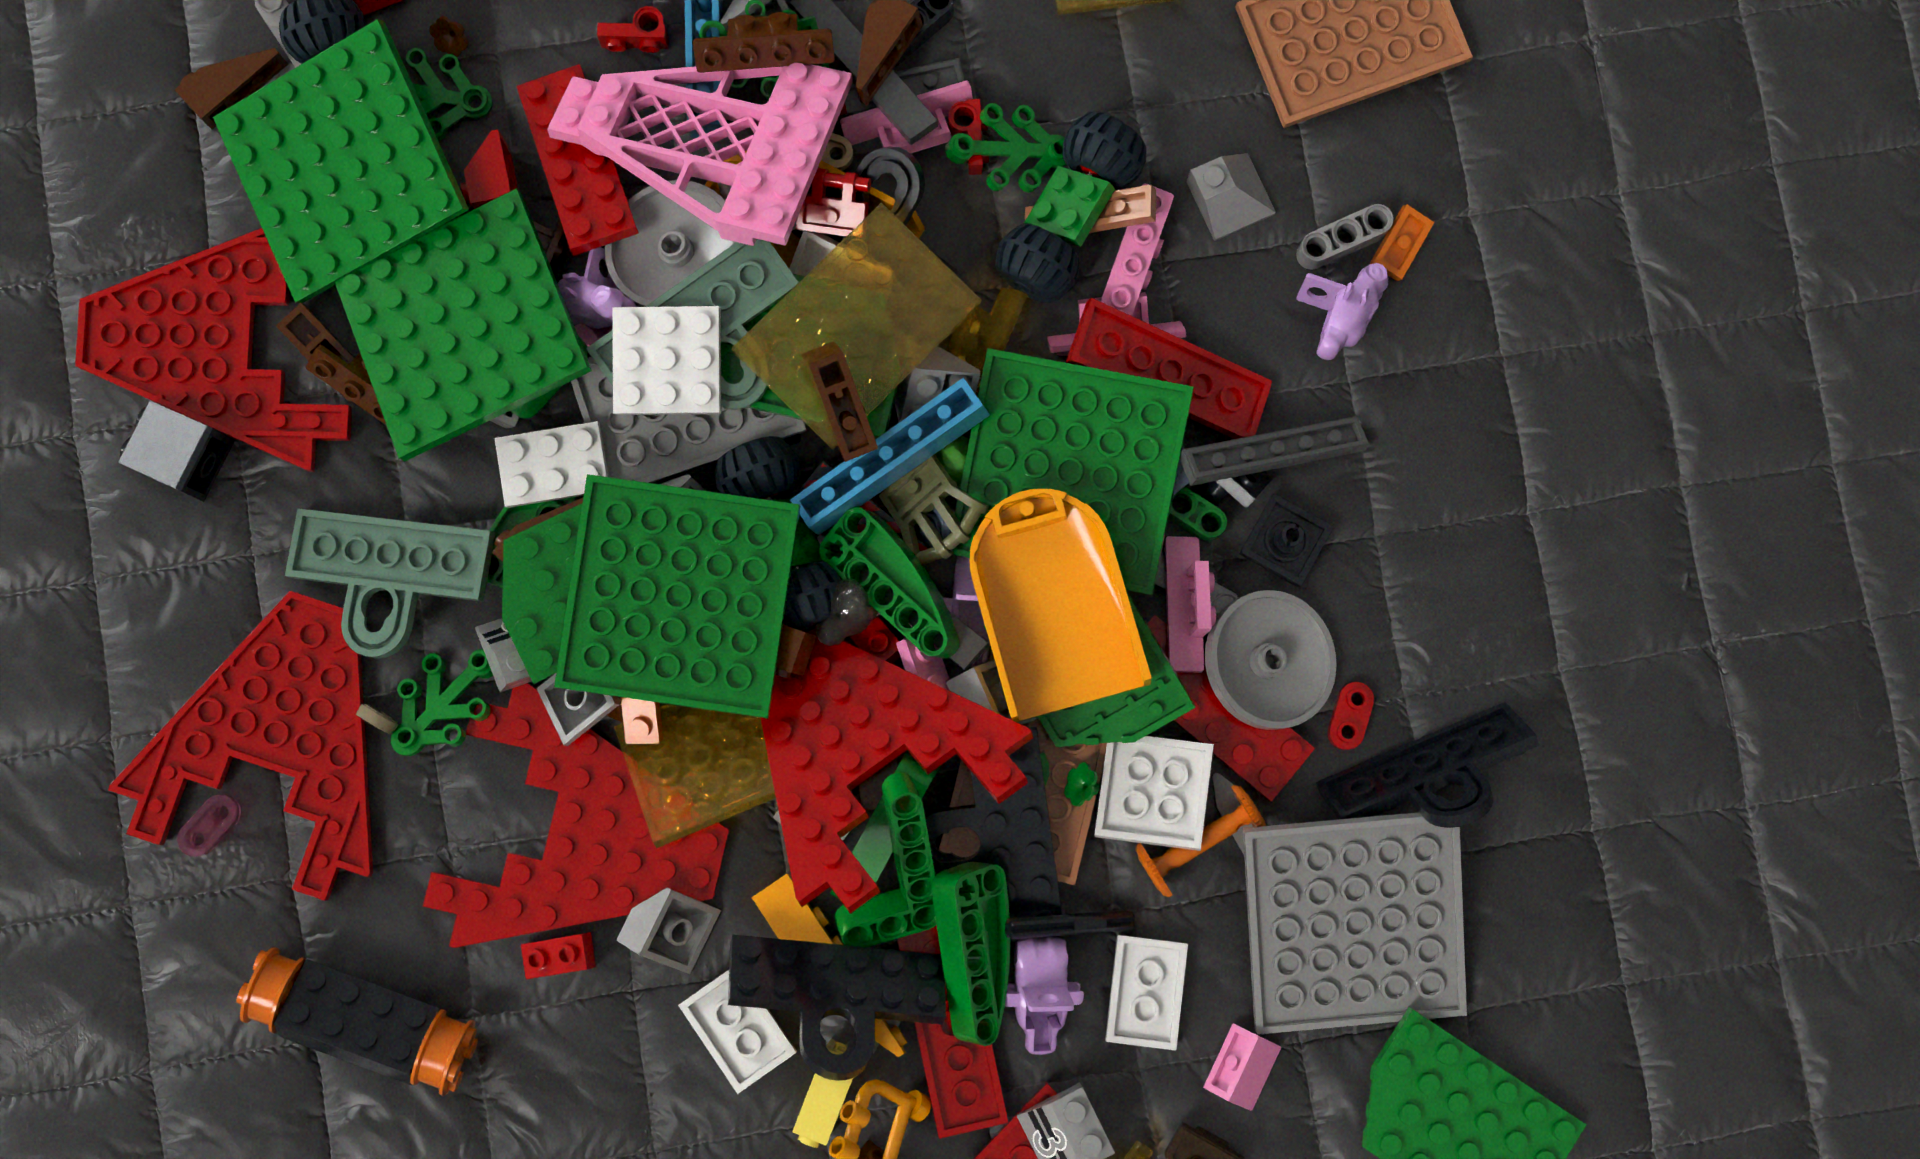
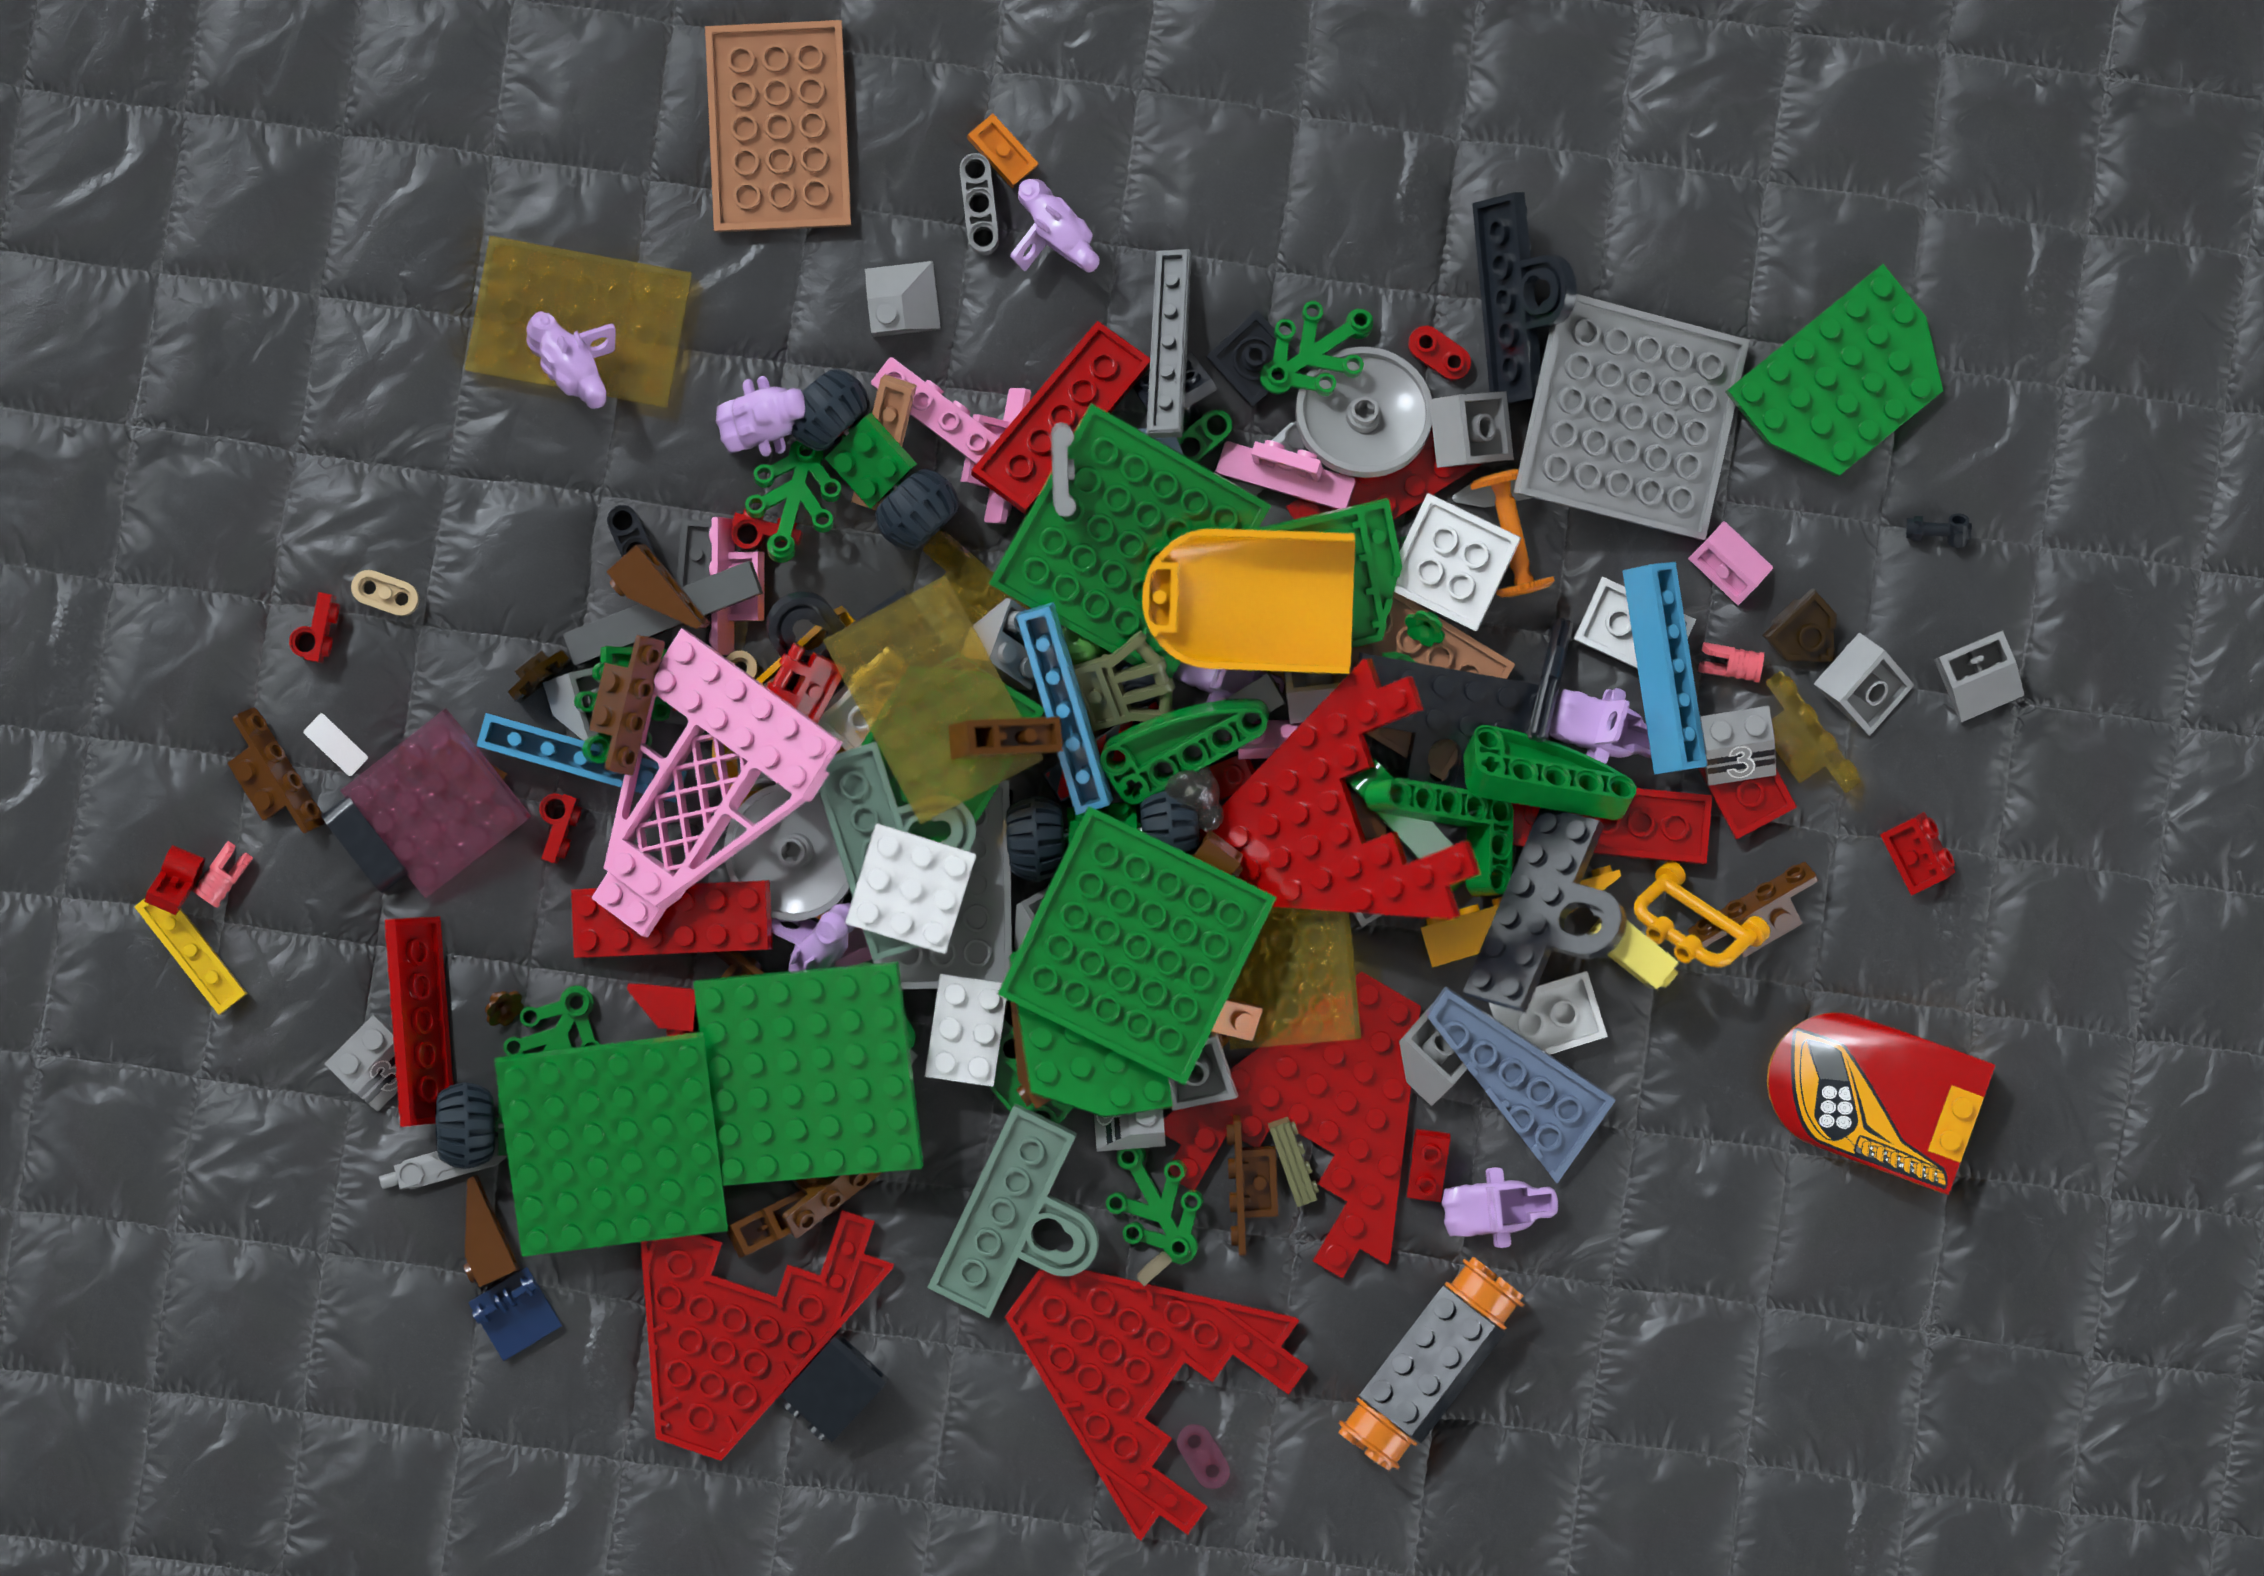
camera: 65 degrees left, 5 degrees up
none -> dark blue hinge [468,1267,563,1361]
none -> lavender piece [716,376,805,457]
none -> light grey plate [1051,423,1076,516]
none -> reddish brown bracket [1226,1115,1278,1256]
none -> green plant [1260,301,1374,396]
none -> olive piece [1268,1116,1319,1207]
none -> sand blue wing [1426,986,1616,1183]
none -> light grey slope [1429,391,1514,468]
none -> lavender piece [1441,1167,1558,1248]
none -> dark azure brick [1622,562,1707,775]
none -> coral hinge [1698,642,1764,683]

